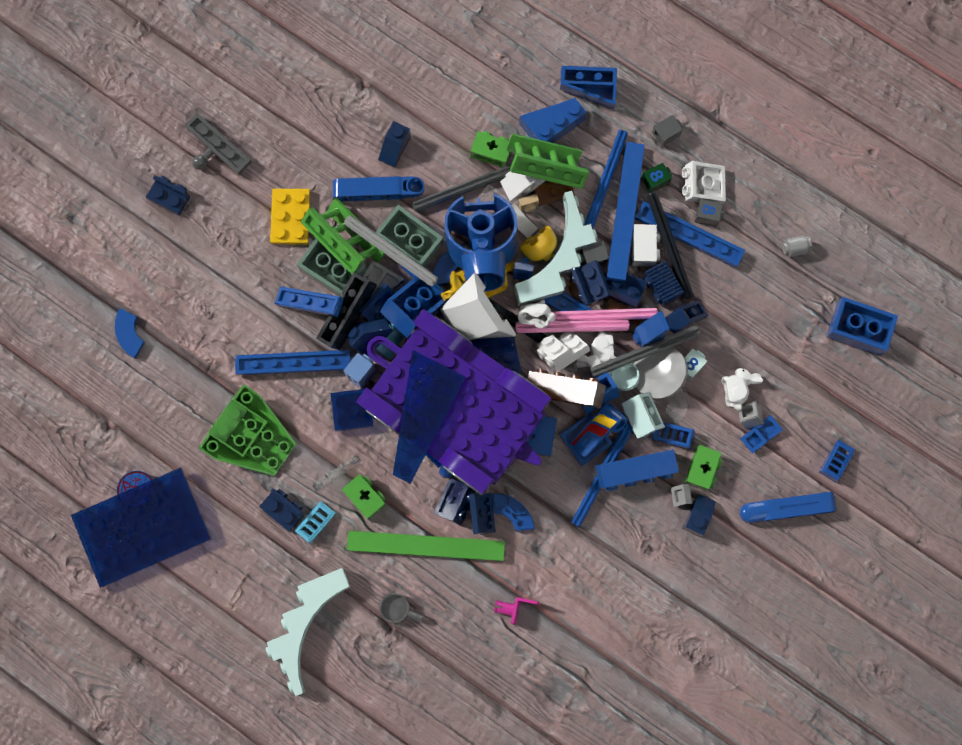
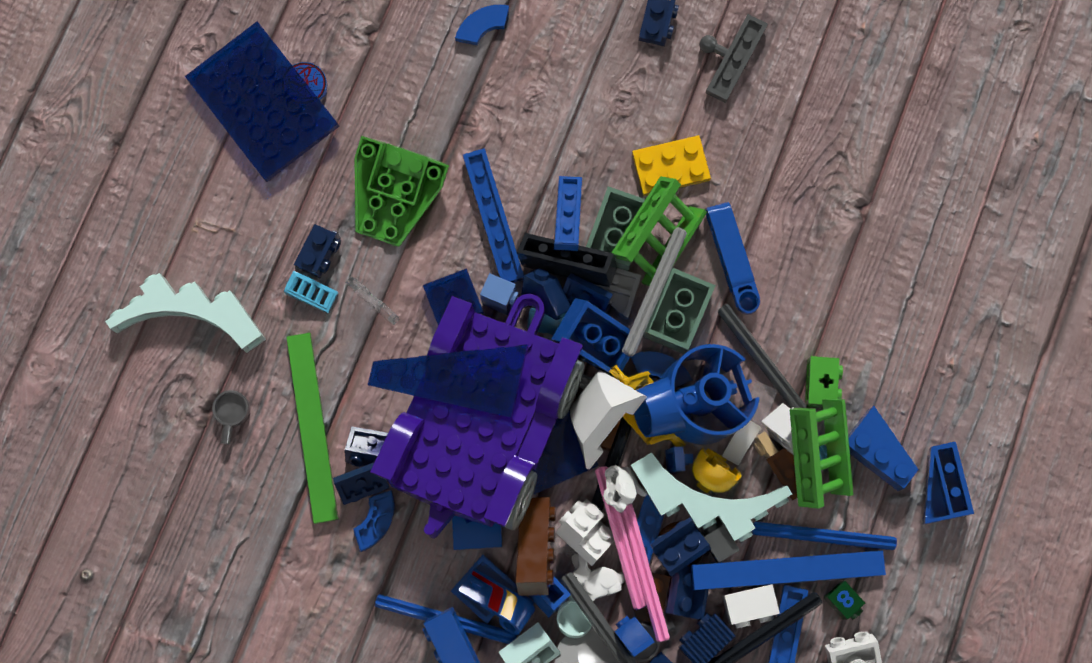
camera: 80 degrees right, 0 degrees up
bright green brick [342,474,386,521] -> none
dark blue slope [378,121,411,168] -> none
dark pink bracket [494,597,541,625] -> none
dark grey brick [652,115,683,147] -> none

